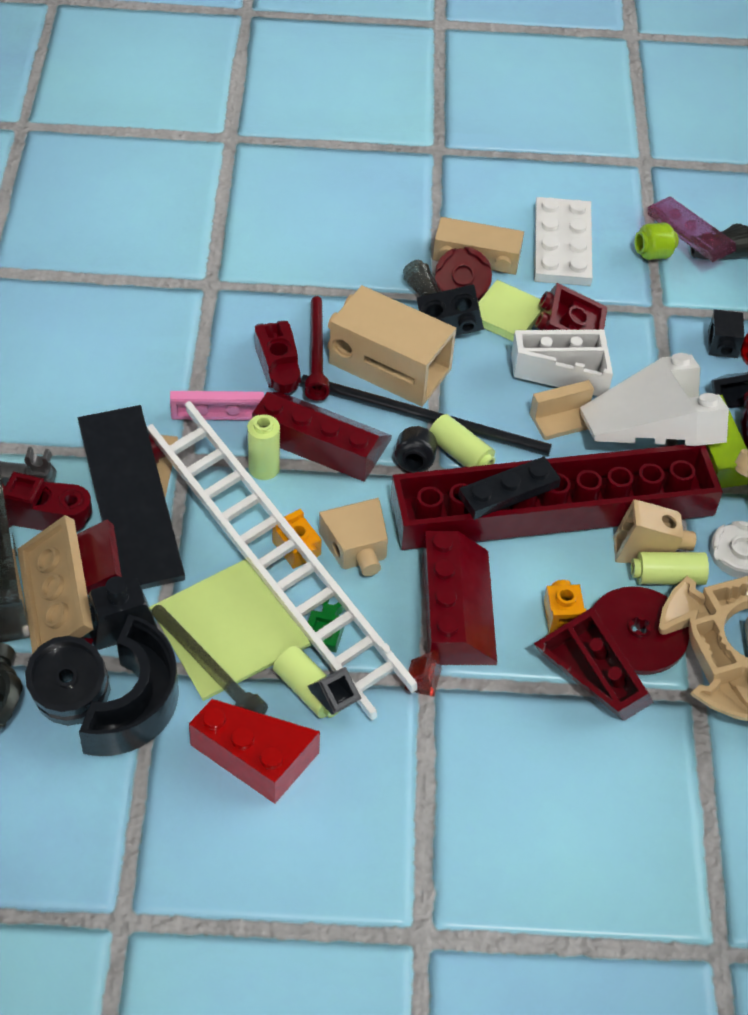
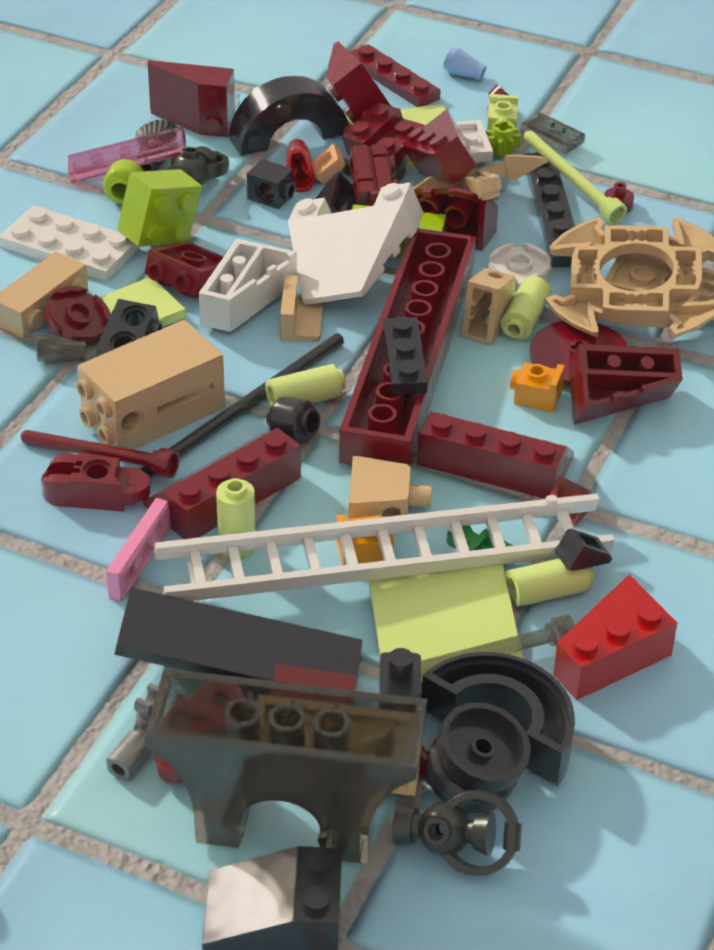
camera: 65 degrees left, 10 degrees down
none -> lime brick [117,169,202,247]
none -> pearl dark grey piece [166,146,229,185]

